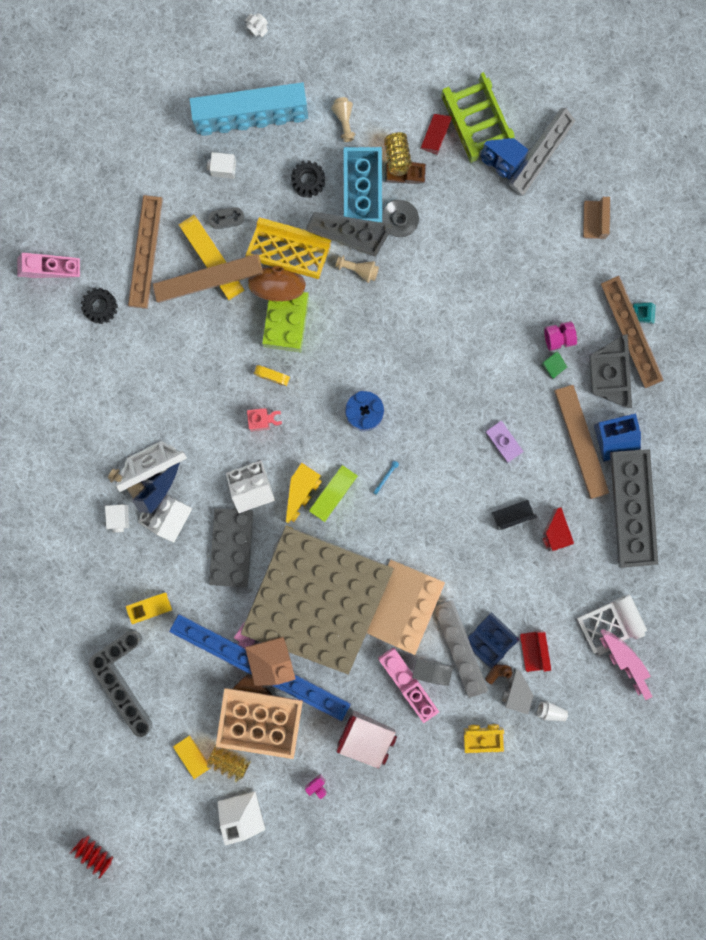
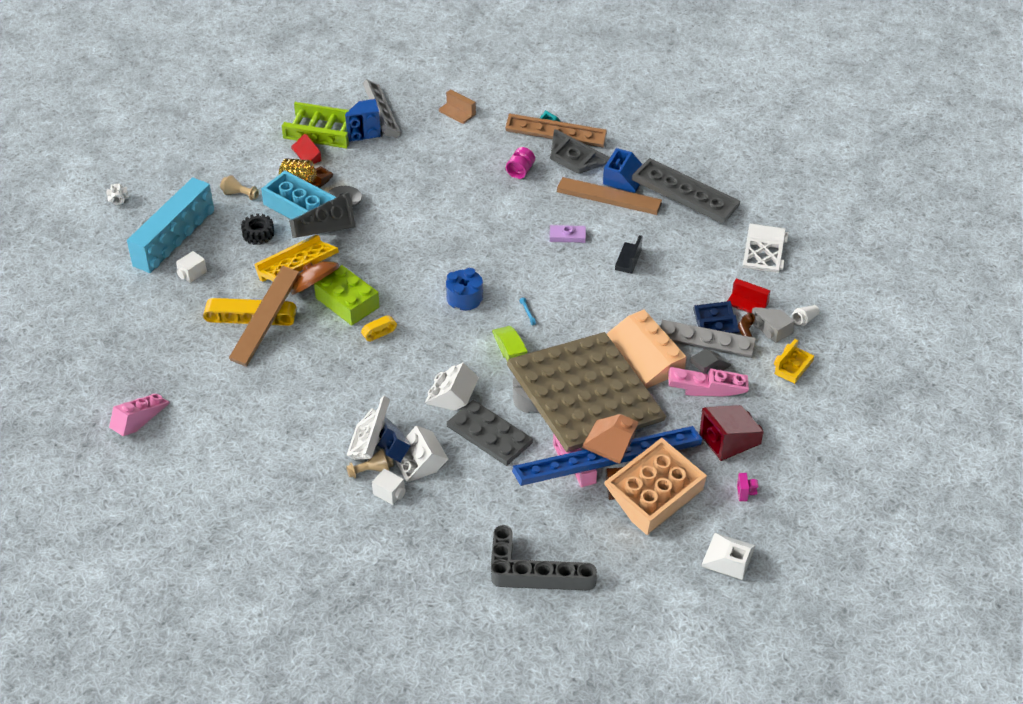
camera: 55 degrees left, 40 degrees down
red piece [69,835,114,879] -> none
black tyre [81,288,118,324] -> none
yellow slope [125,592,172,625] -> none
medium nougat tile [128,195,163,309] -> none
yellow tile [173,735,211,779] -> none
clear yellow piece [207,745,251,783] -> none
dark grey beam [208,207,245,229] -> none
coral brick [247,408,282,432] -> none
yellow slope [286,463,322,524] -> none
tan piece [336,255,379,283] -> none
green slope [541,351,567,379] -> none
red slope [542,507,574,551] -> none
bright pink slope [600,629,653,700] -> none

